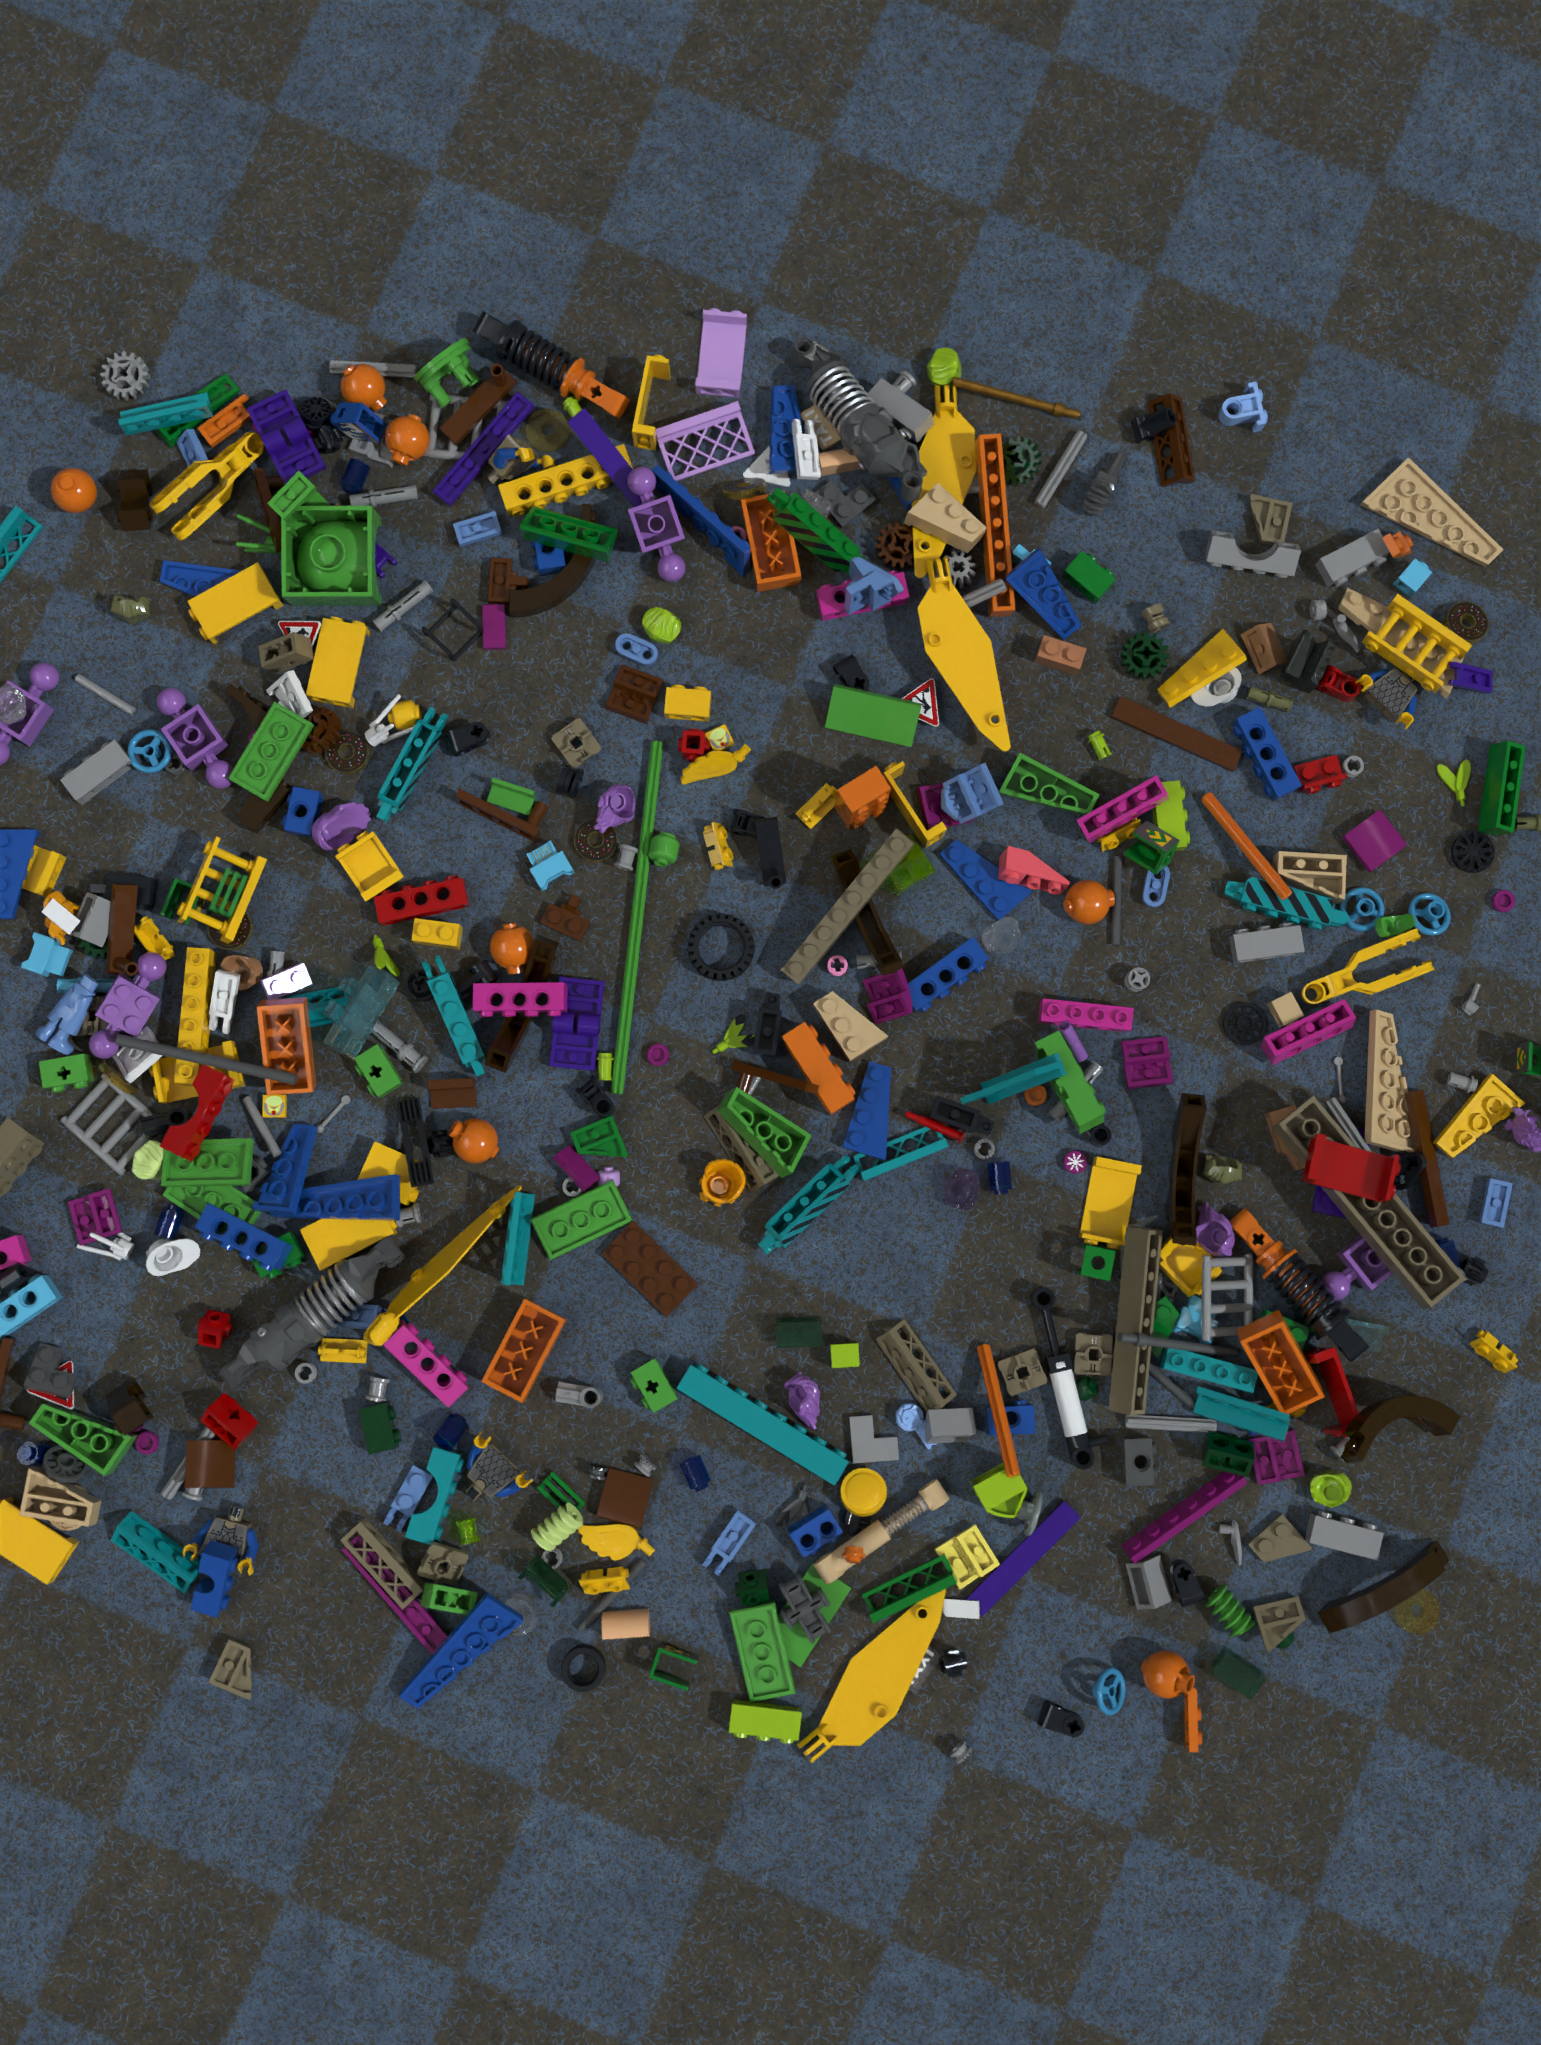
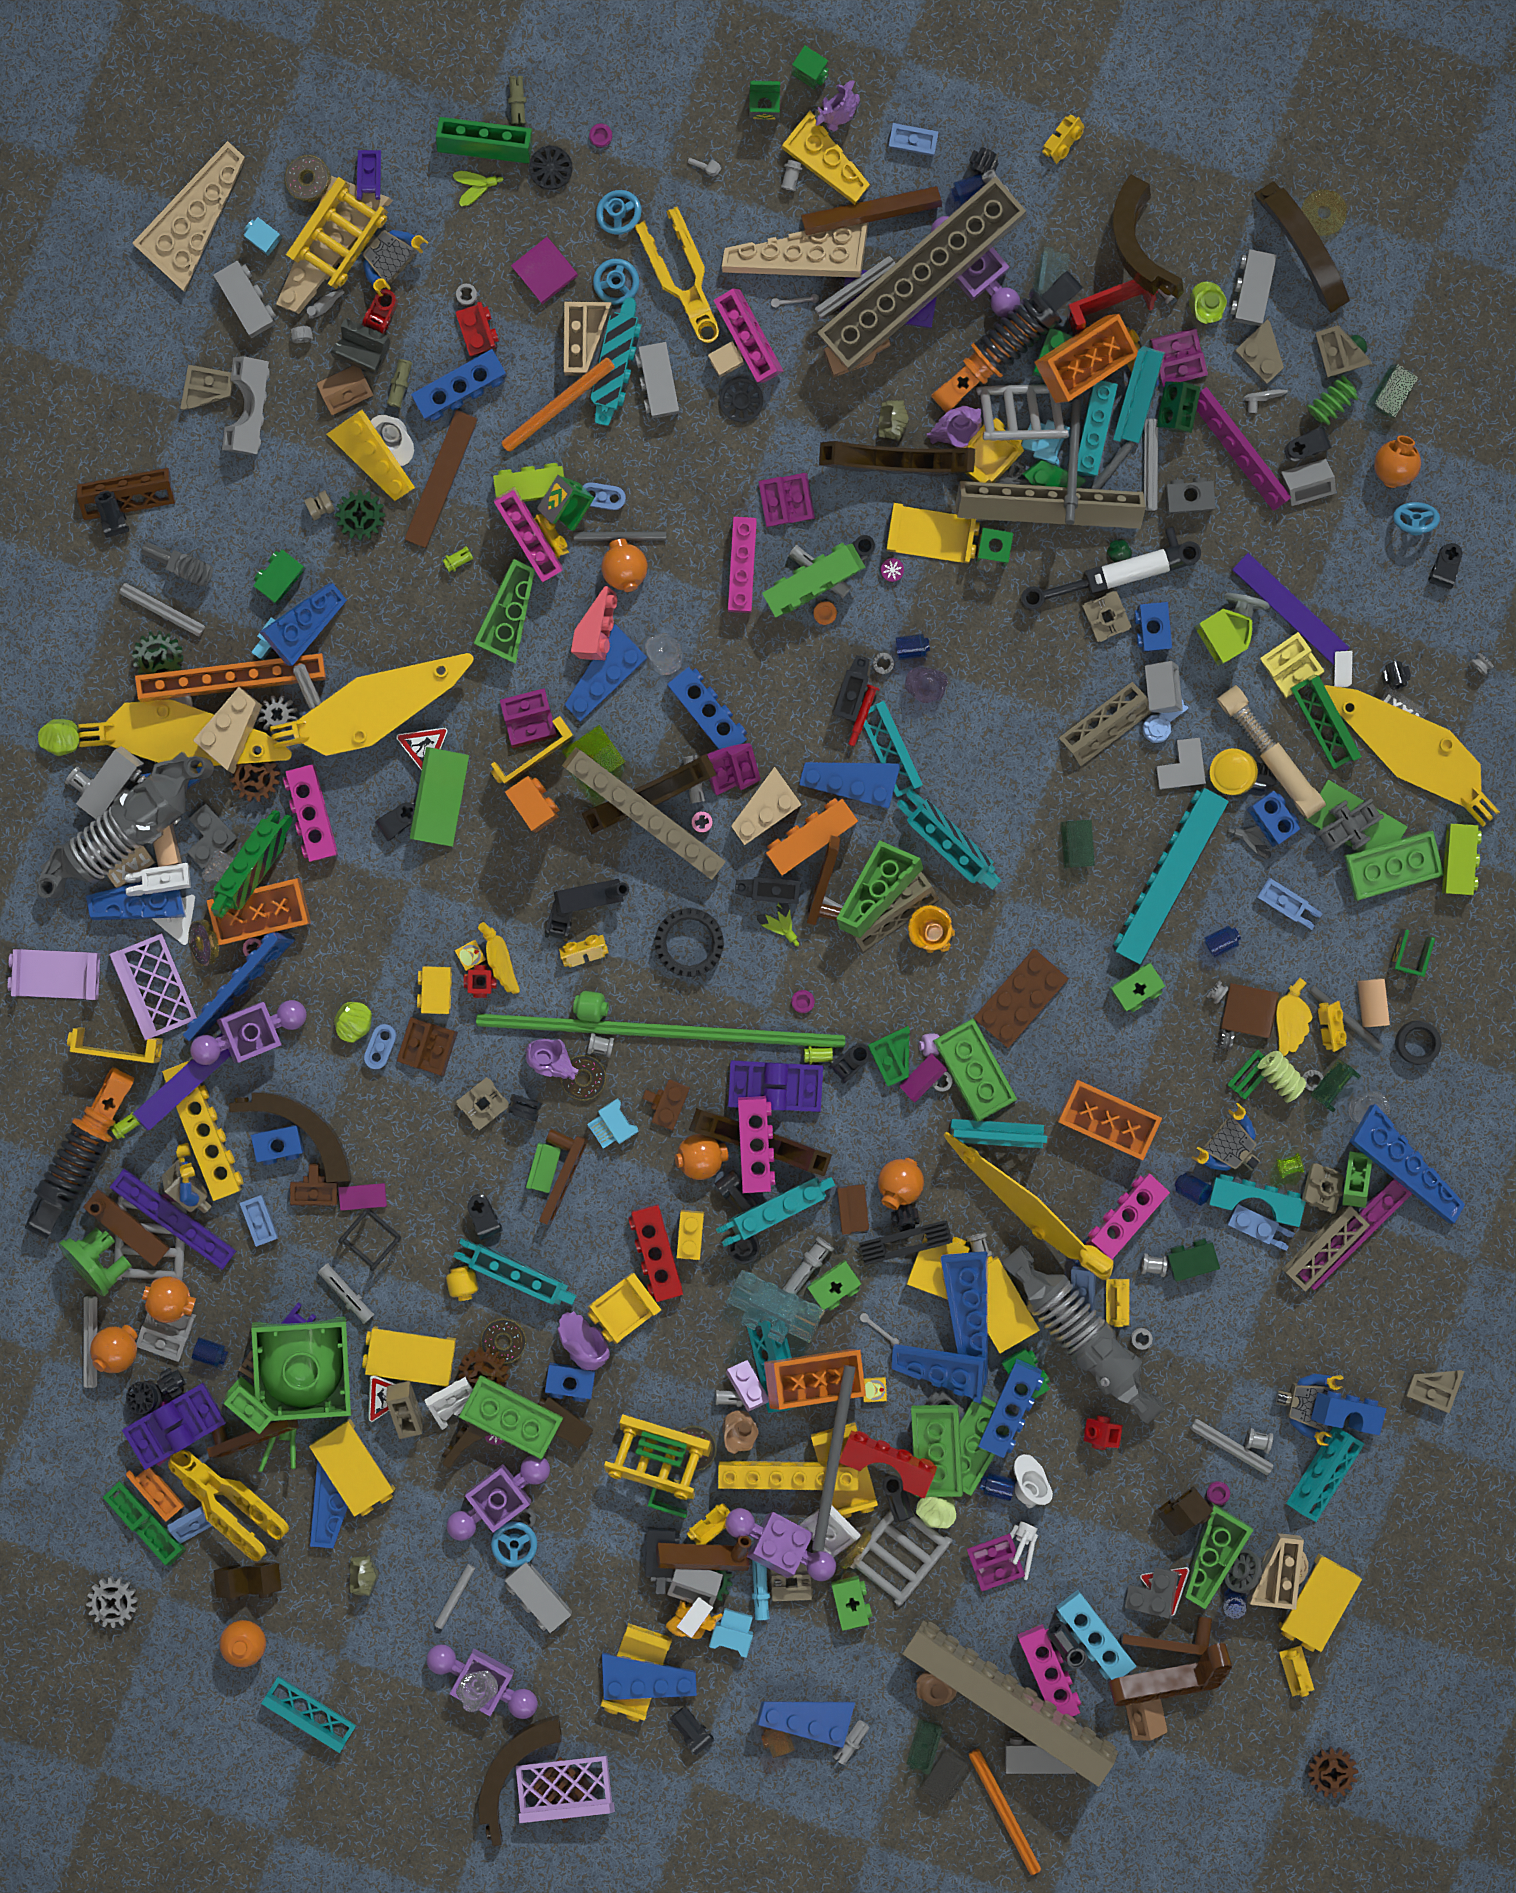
camera: 90 degrees left, 5 degrees up
medium blue piece [36,974,99,1055] -> none
teal fence [118,392,214,436] -> none
reddish brown slope [185,1440,235,1489] -> none
red brick [200,1392,259,1450] -> none
white hinge [209,969,240,1034] -> none
light grey bar [242,1096,281,1157] -> none
blue torso [330,402,387,444] -> none
light grey pin [350,485,418,508] -> none
white plant [365,694,414,746] -> none
lime piece [372,935,400,977] -> none
green slope [520,506,618,563] -> none
clear yellow tile [525,408,570,453] -> none
light grey piece [556,1381,603,1408] -> none
dark green brick [734,1569,770,1605] -> none
medium lavender hair [784,1371,820,1430] -> none
yellow hinge [795,783,837,829] -> none
lime panel [830,1342,860,1368] -> none
orange plate [842,1546,865,1564] -> none
medium blue piece [844,557,904,615] -> none
medium blue piece [941,763,1004,824] -> none
pearl gold bar [952,376,1081,420] -> none
teal fence [960,1053,1066,1105] -> none
orange axle [977,1344,1020,1478] -> none
nougat brick [1034,635,1087,676] -> none
medium lavender piece [1058,1021,1088,1062] -> none
dark tan piece [1073,1332,1113,1376] -> none
light grey wheel [1124,967,1150,992] -> none
orange hinge [1184,1687,1202,1752] -> none
light blue pin [1218,382,1268,432] -> none
red panel [1301,1133,1401,1203] -> none
bright green hair [1375,914,1415,938] -> none
orange slope [1382,531,1413,558] -> none
black beam [1393,1151,1427,1190] -> none

